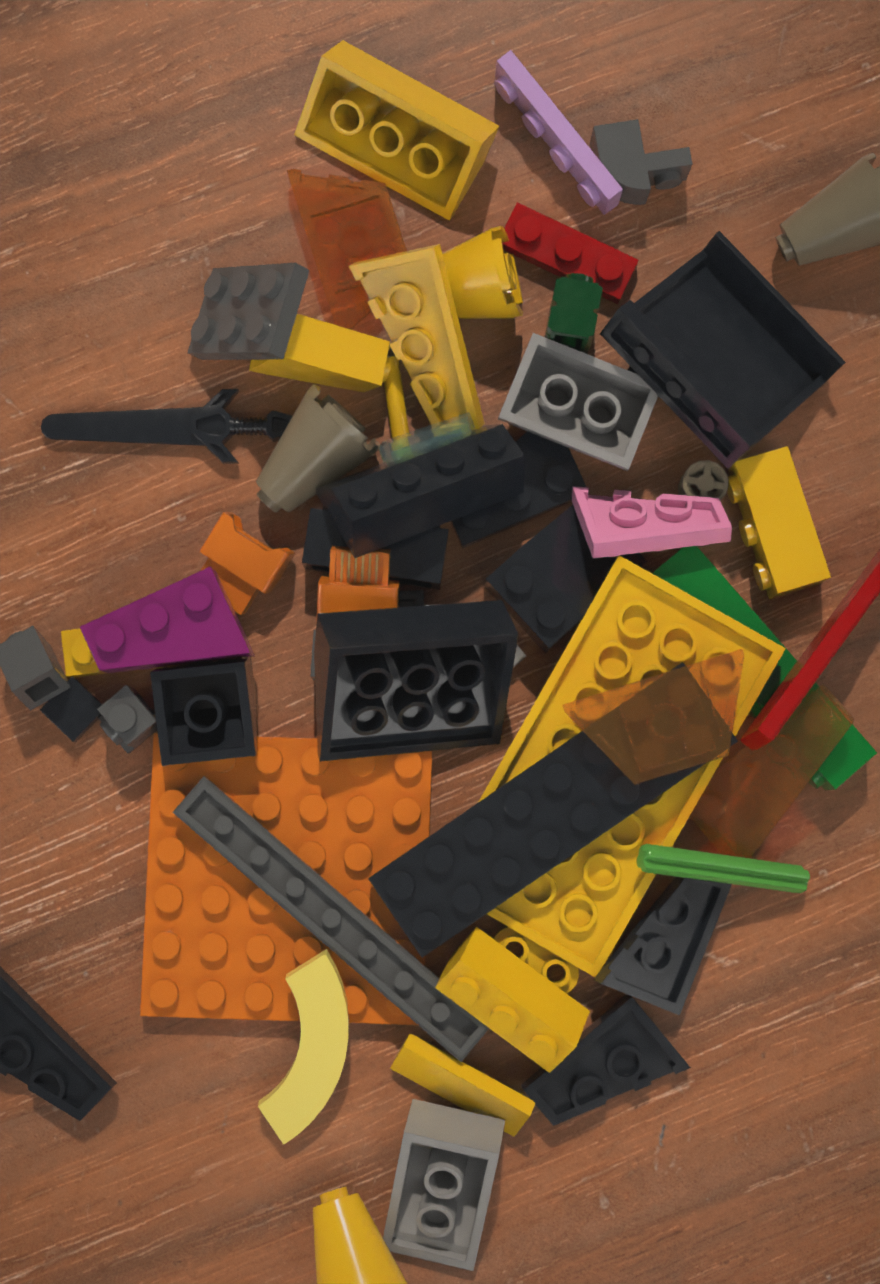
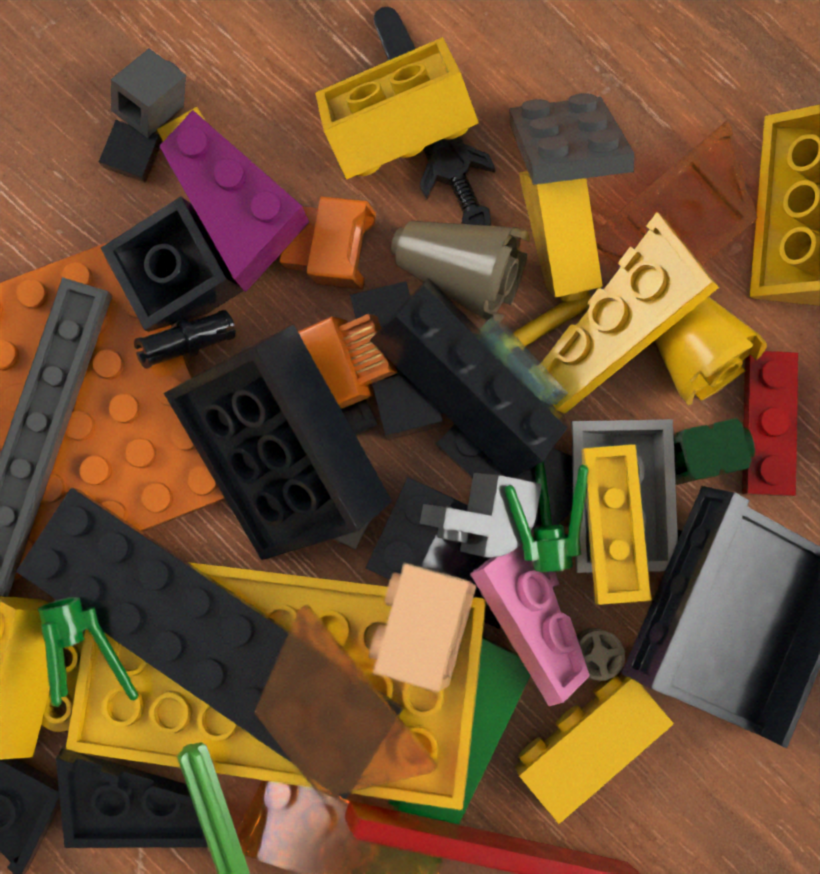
camera: 75 degrees right, 0 degrees up
dark grey brick [97,685,157,754] -> none
none -> green plant [38,597,138,707]
none -> black pin [134,310,236,369]
none -> yellow slope [315,37,479,180]
none -> light nougat brick [370,564,476,692]
none -> brick [420,473,542,557]
none -> green plant [505,461,589,572]
none -> yellow plate [581,444,651,604]

